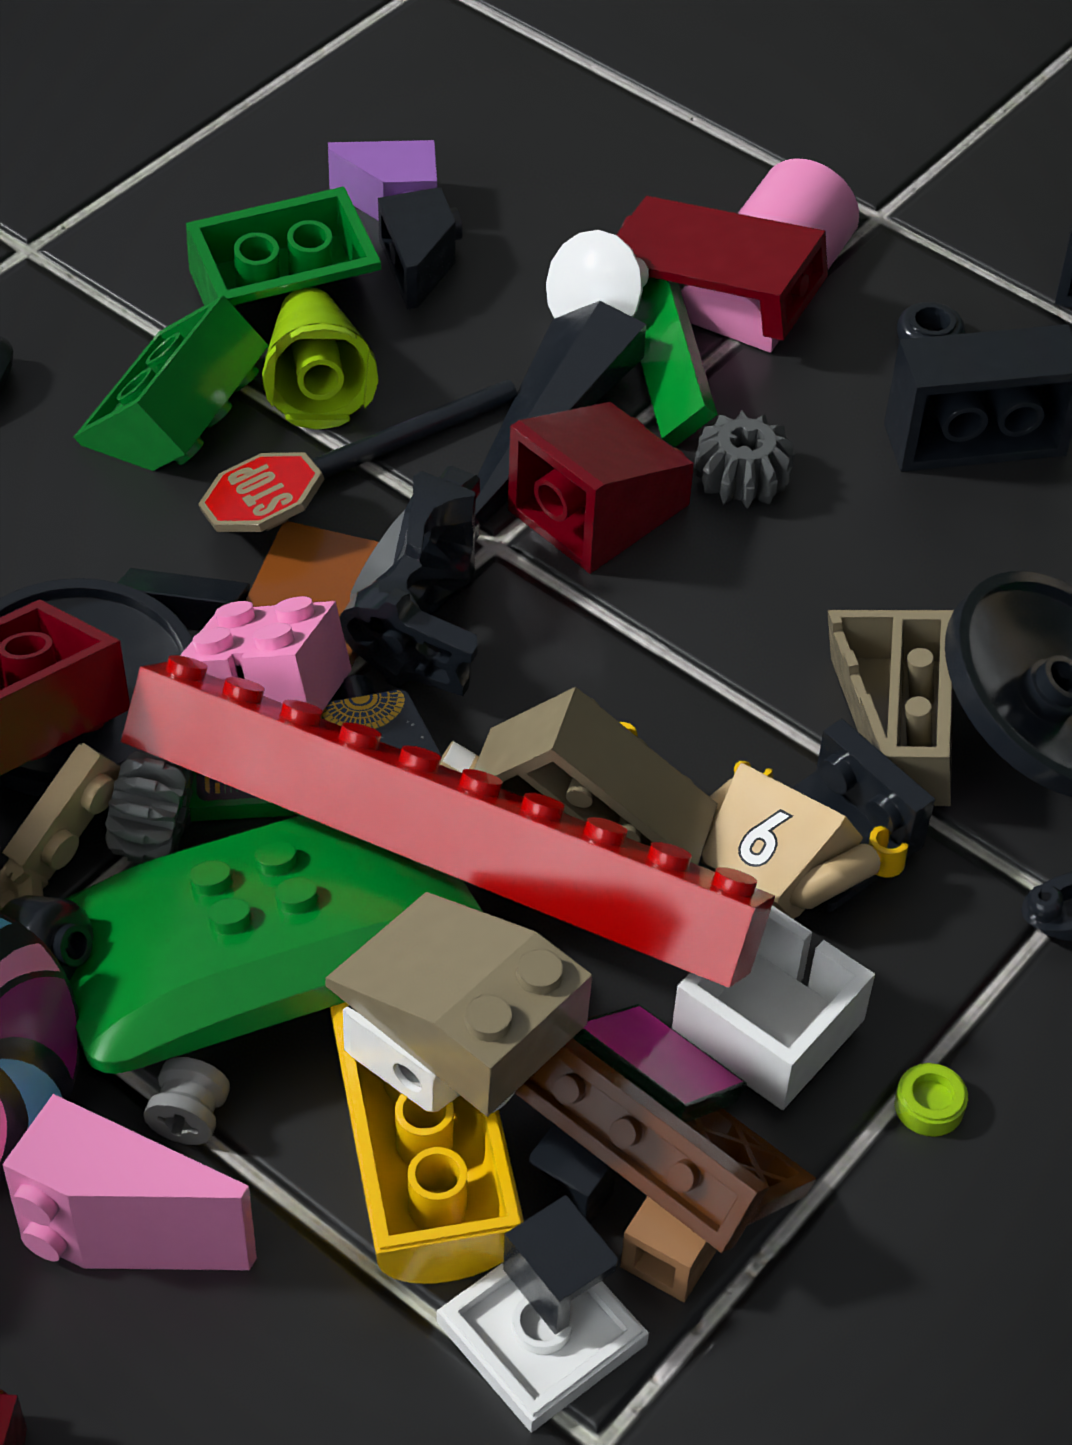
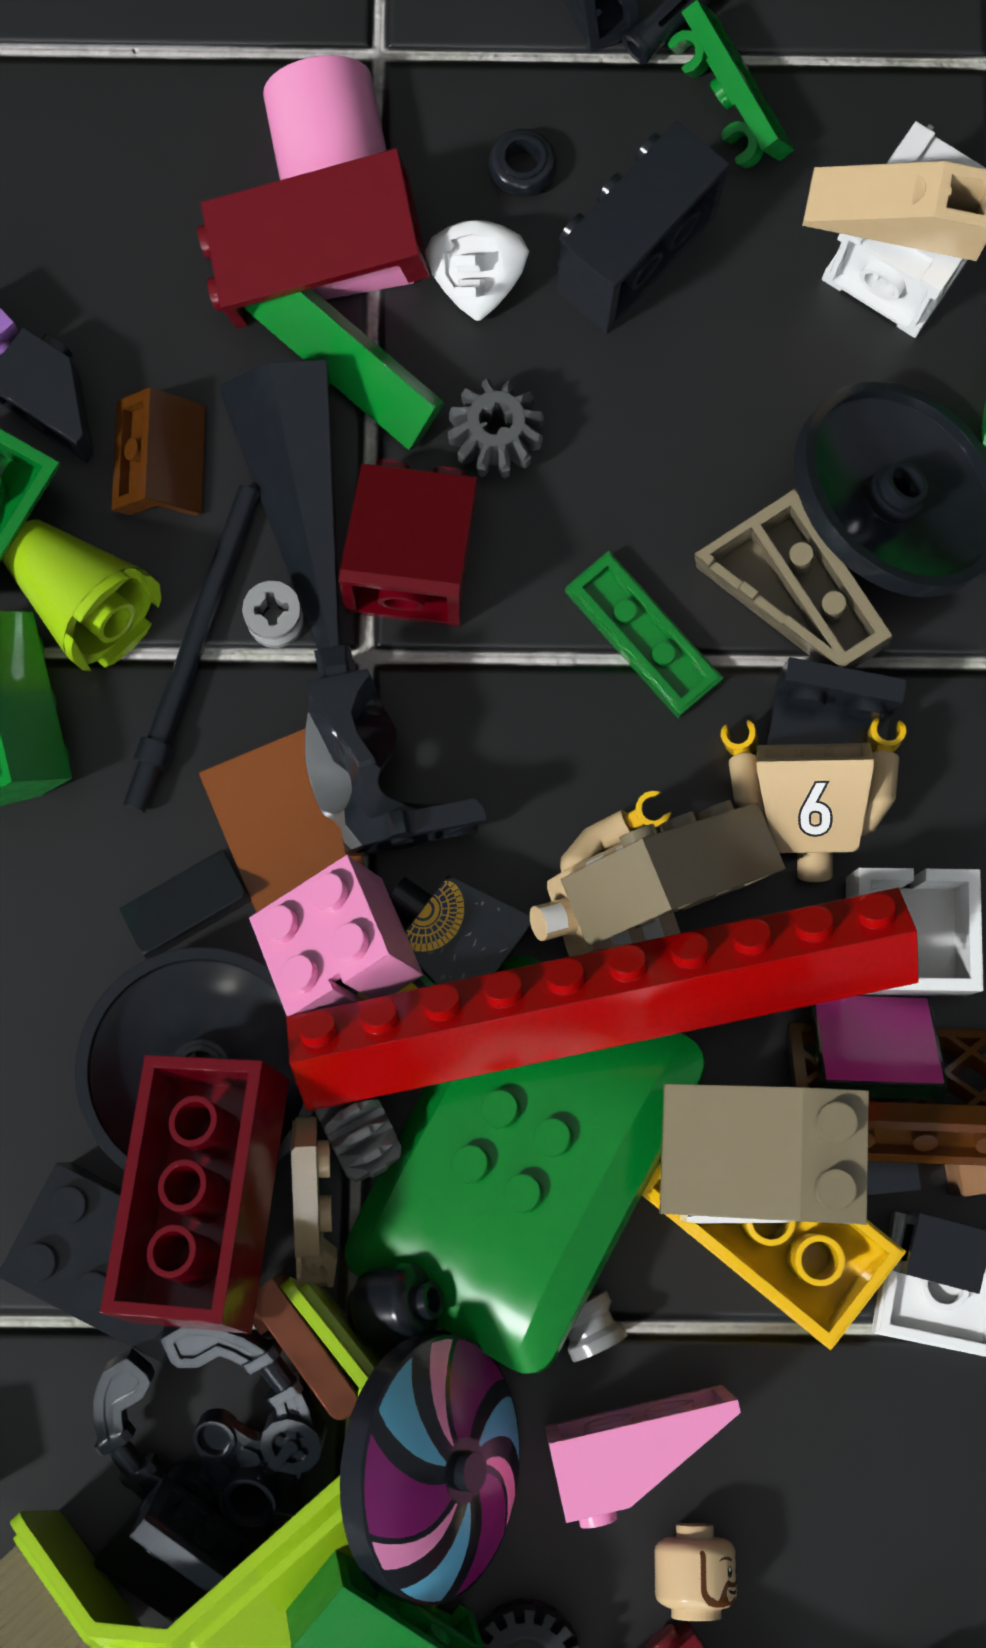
camera: 40 degrees left, 30 degrees up
piece [199,452,324,532] -> none
white dish [546,230,649,319] -> none
none -> reddish brown panel [112,387,206,516]
none -> light grey wheel [242,580,304,648]
none -> white piece [425,220,529,321]
none -> green tile [565,551,723,719]
none -> tan head [654,1523,737,1621]

